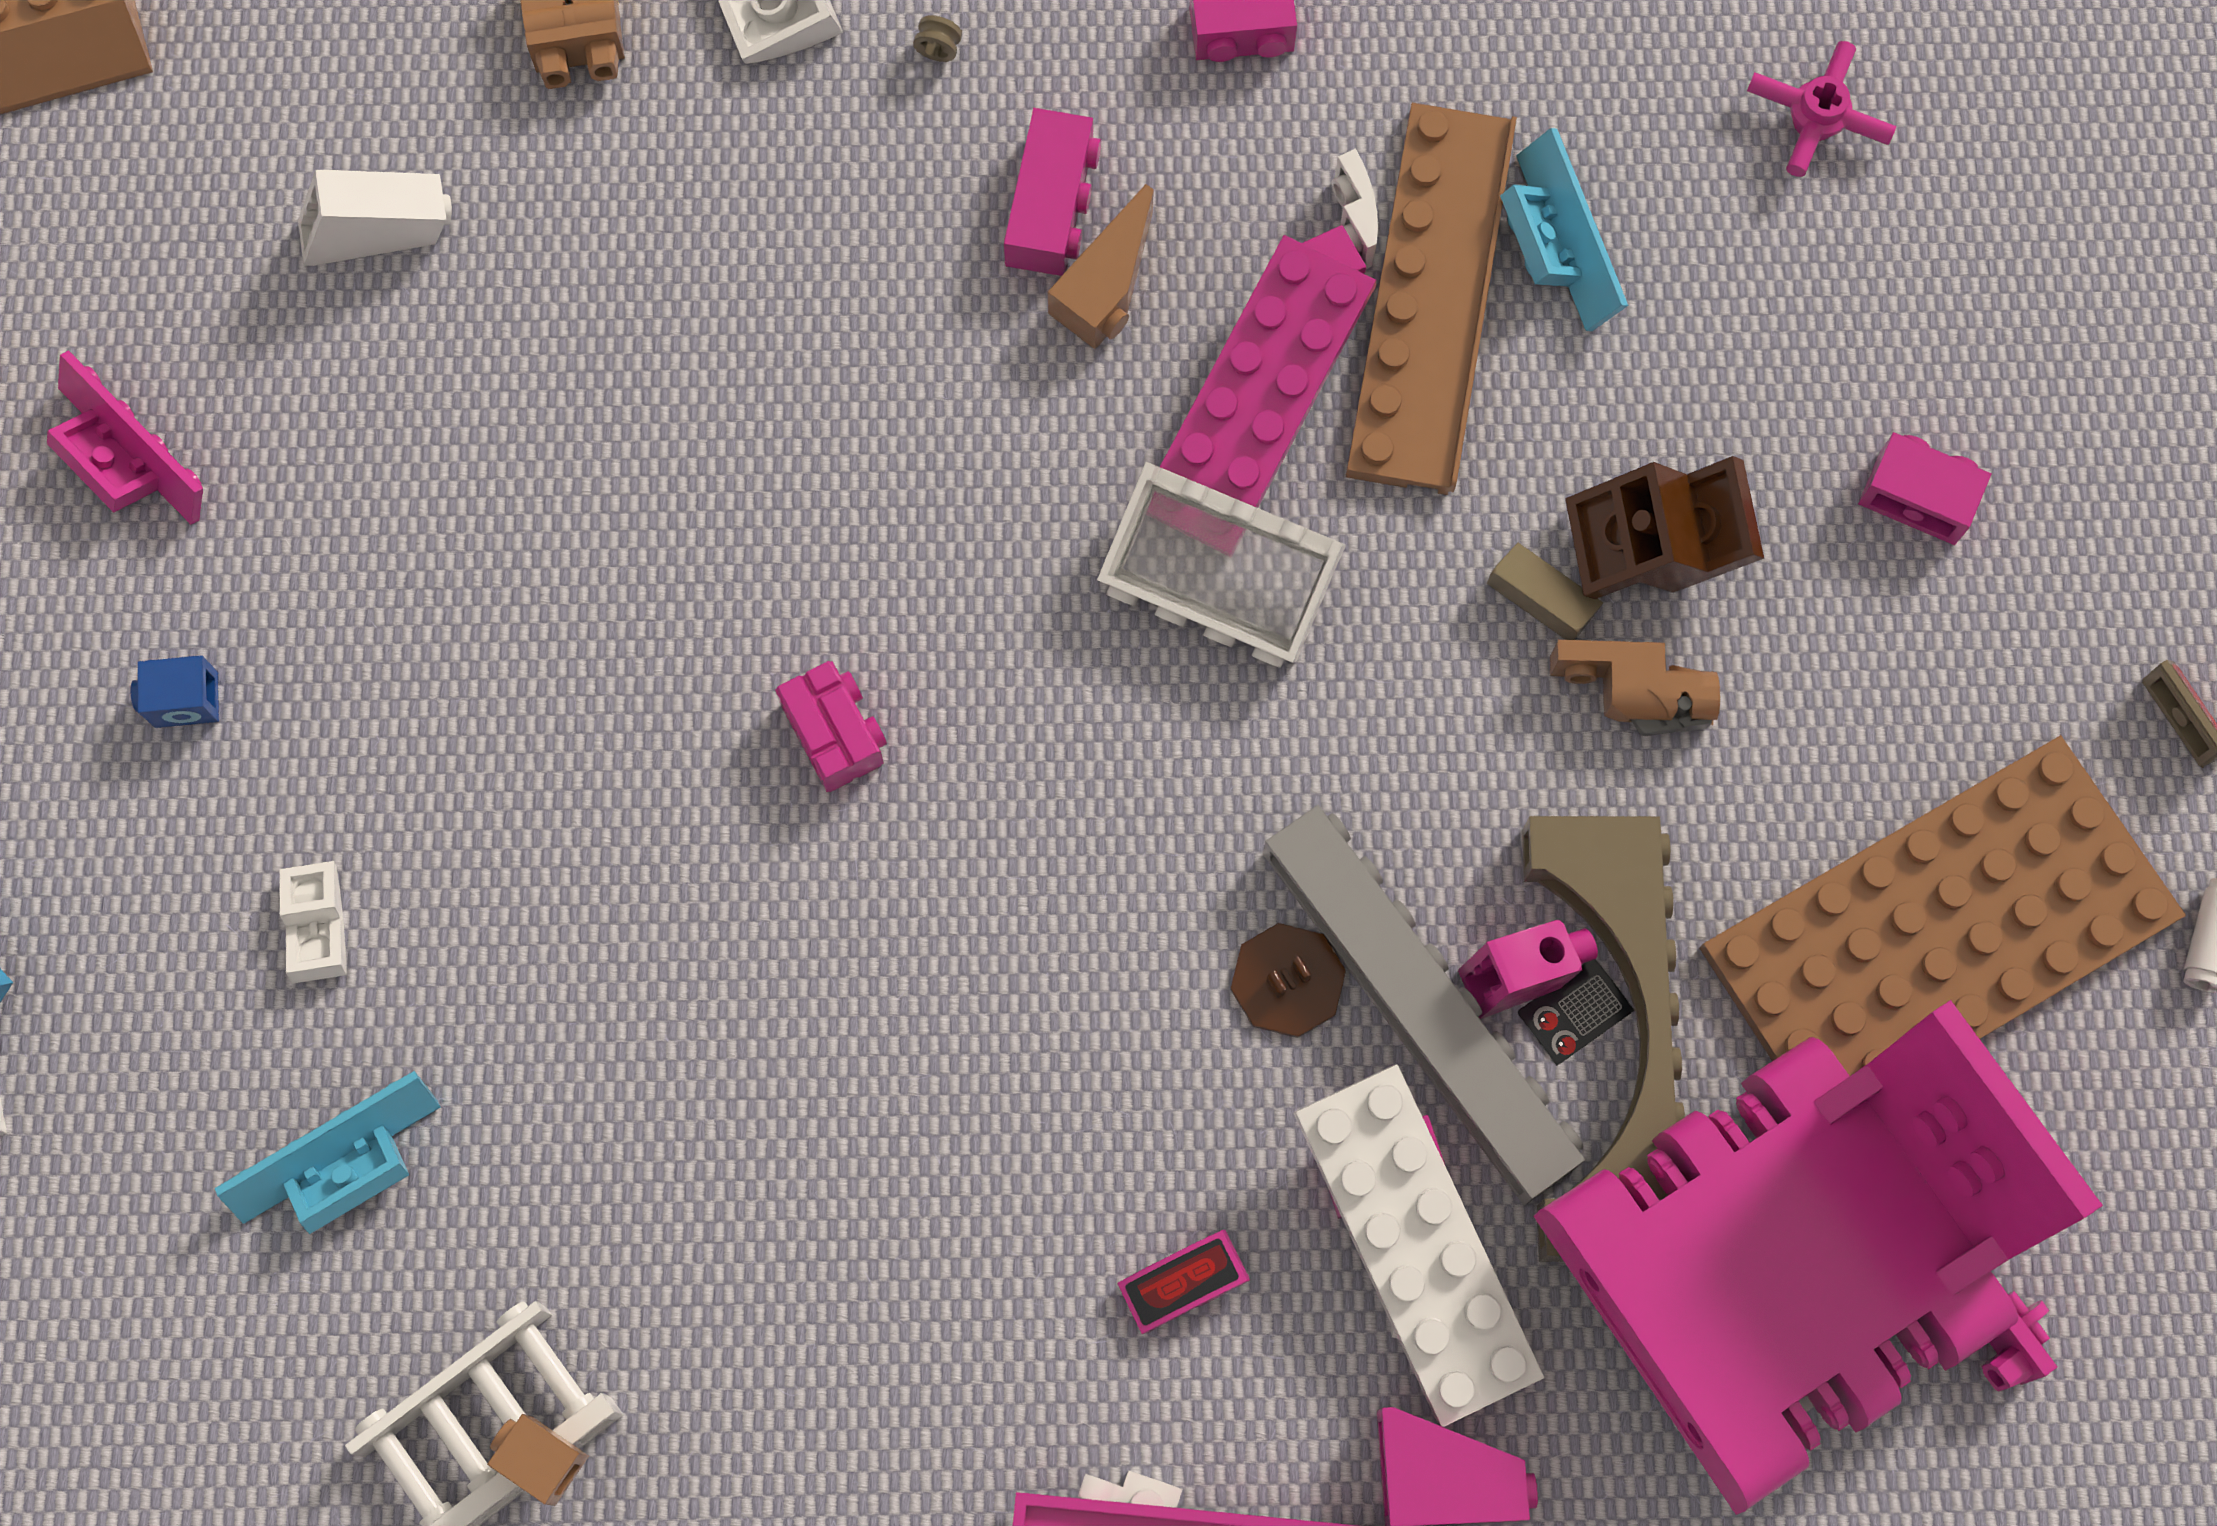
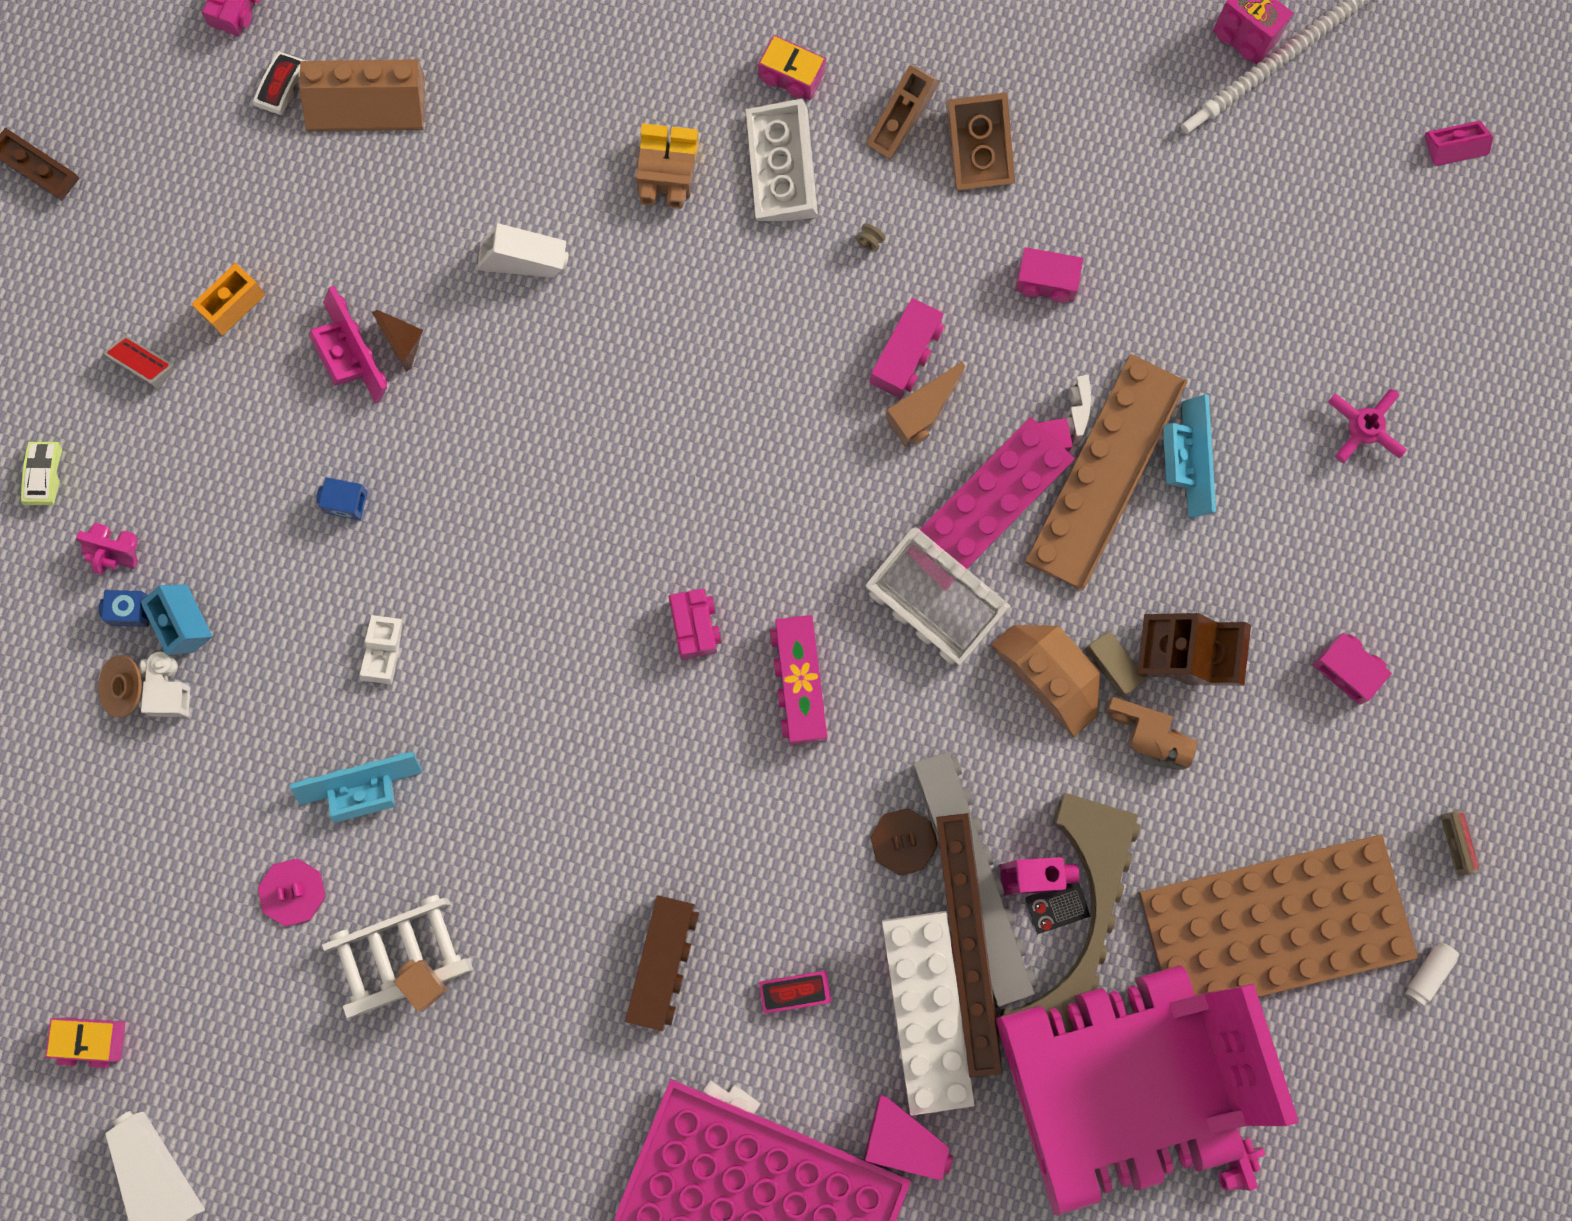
camera: 15 degrees right, 5 degrees up
none -> dark pink piece [258,858,326,926]
none -> reddish brown slope [372,310,423,371]
none -> reddish brown brick [625,895,699,1031]
none -> dark pink brick [770,615,828,746]
none -> reddish brown plate [936,813,1003,1077]
none -> medium nougat wedge [990,625,1101,737]

